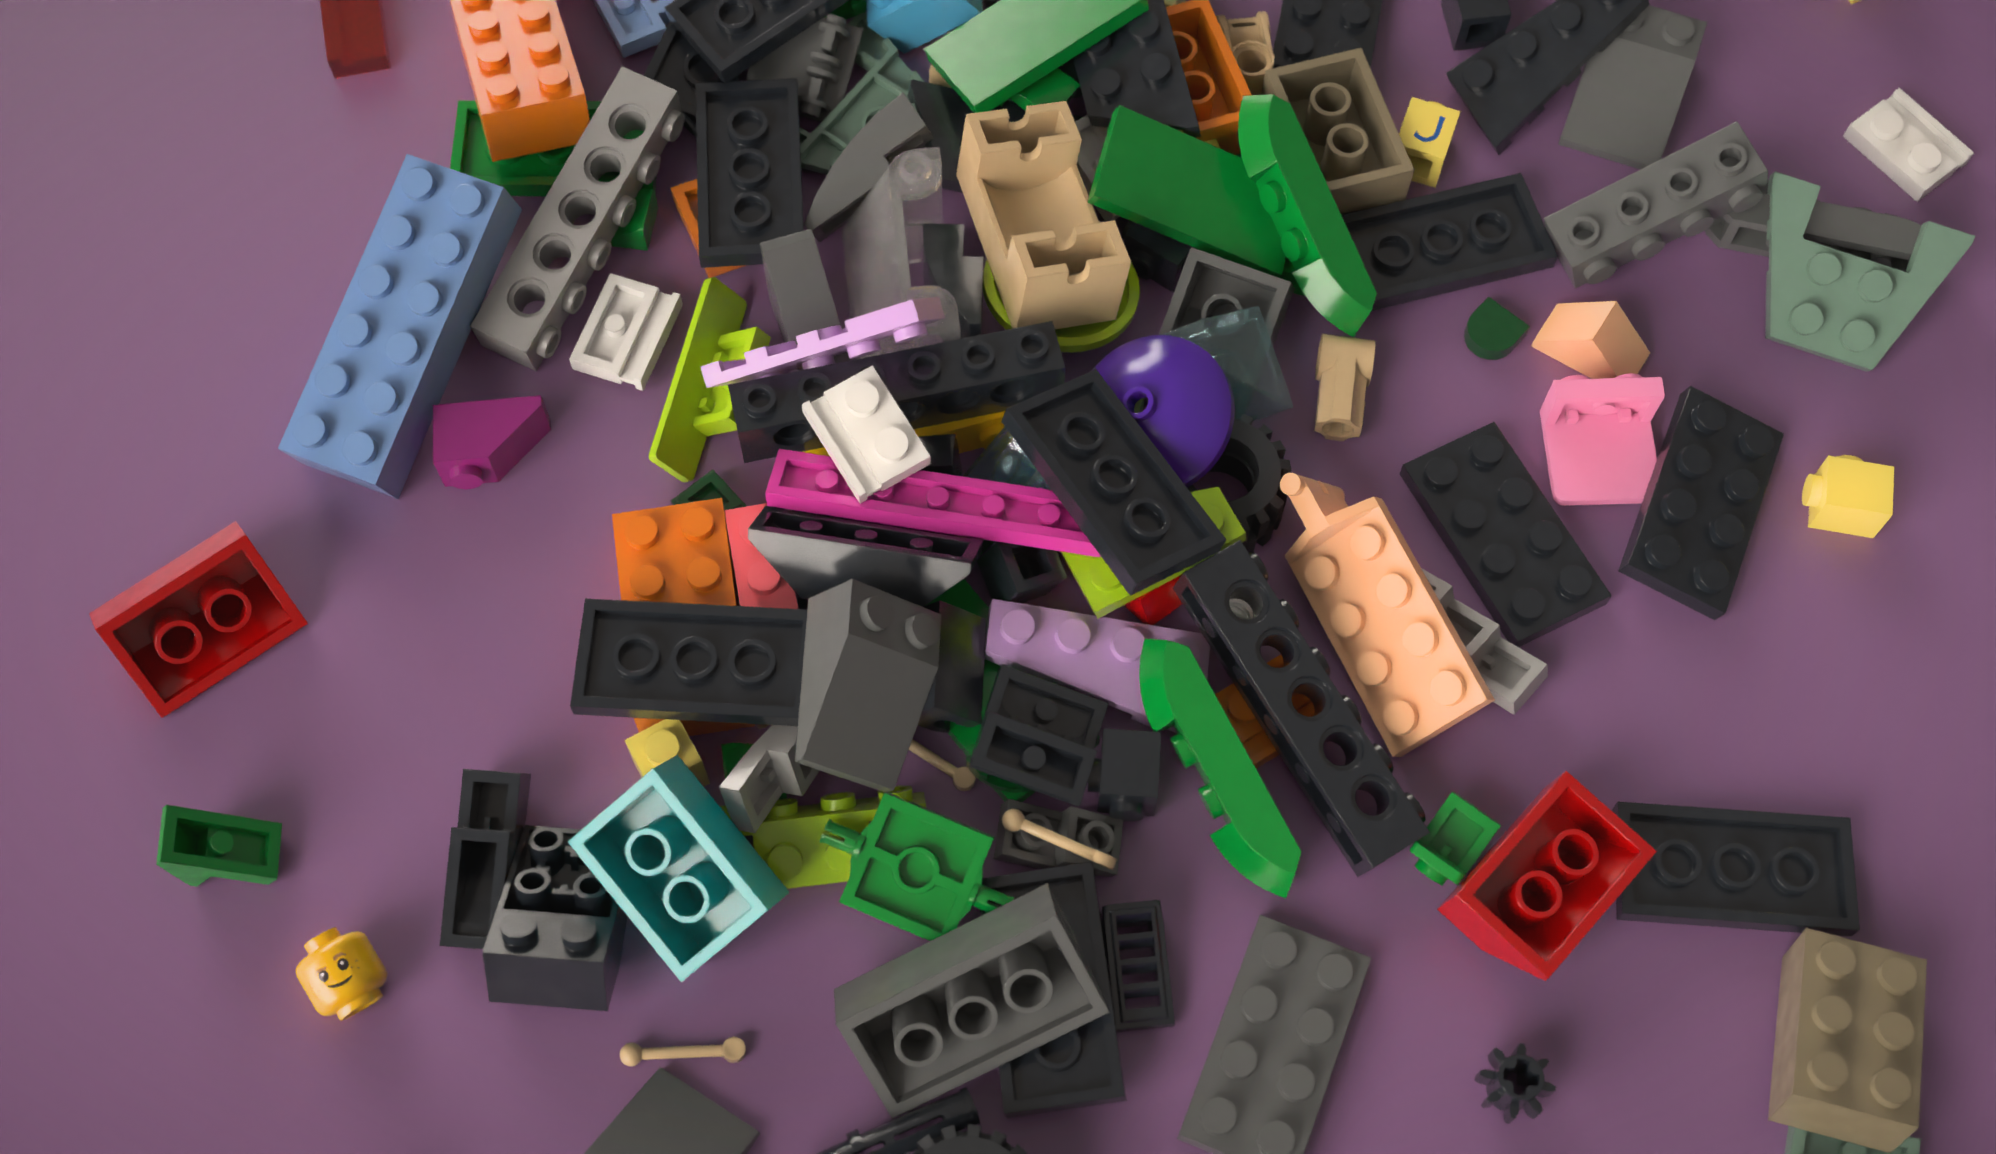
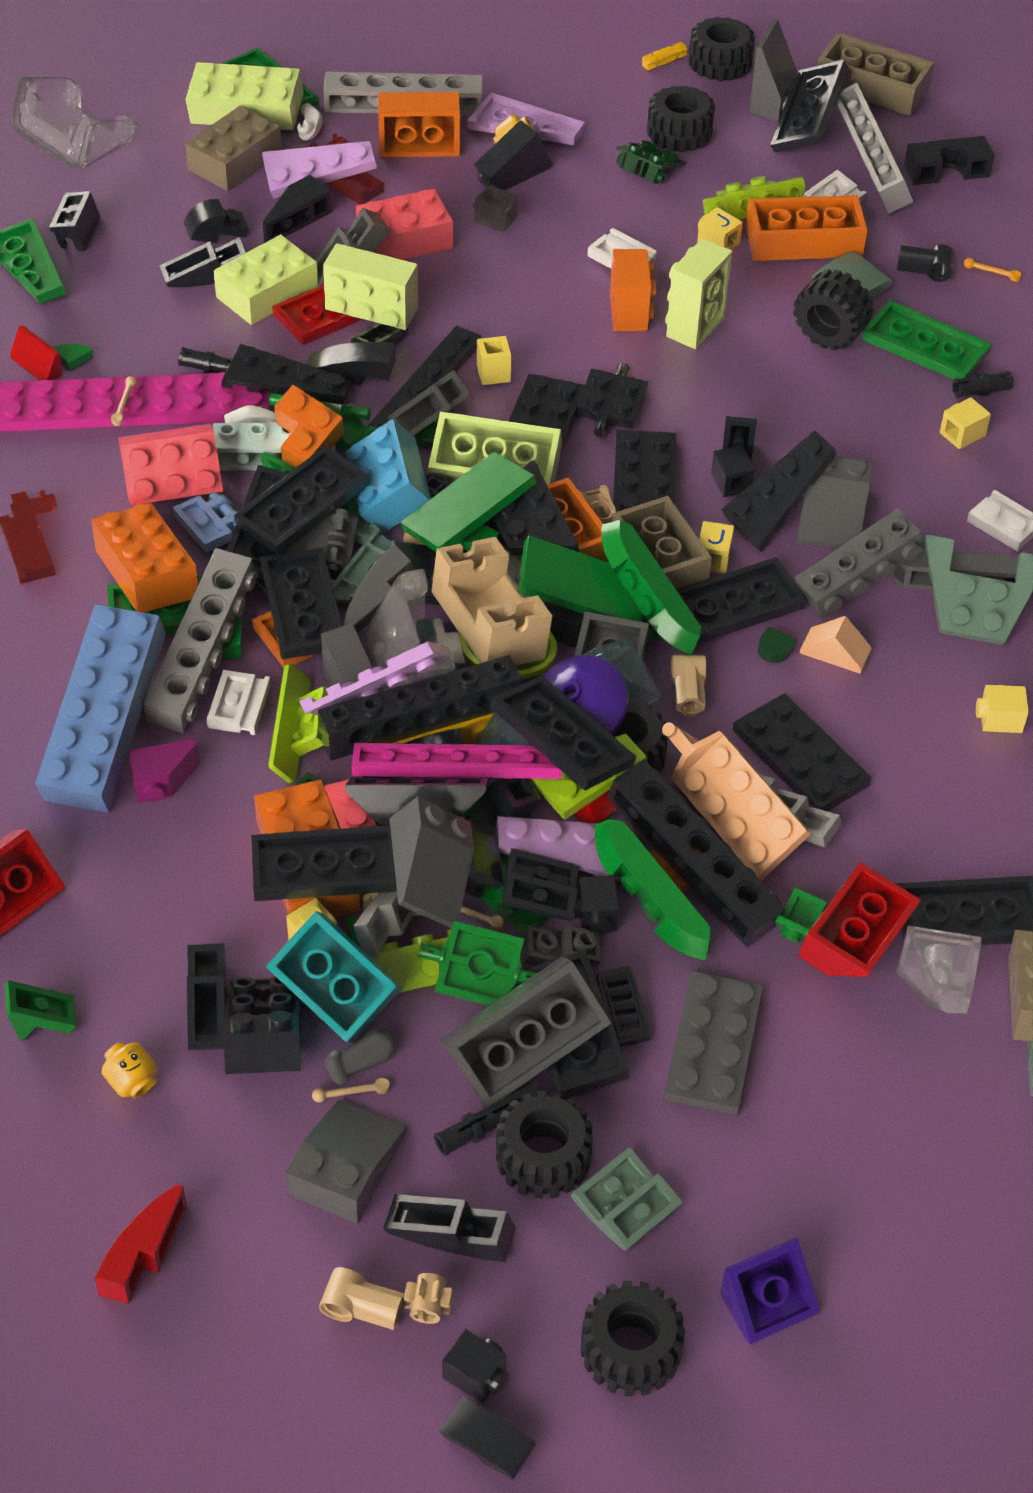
camera: 10 degrees left, 15 degrees down
white plate [802,365,931,504] -> none
tan hinge [1002,808,1117,870] -> none
black gear [1474,1043,1556,1124] -> none
bright pink bracket [1540,373,1665,506] -> none
black plate [1618,386,1784,620] -> none
none -> dark grey piece [325,1029,395,1084]
none -> clear slope [897,926,981,1014]

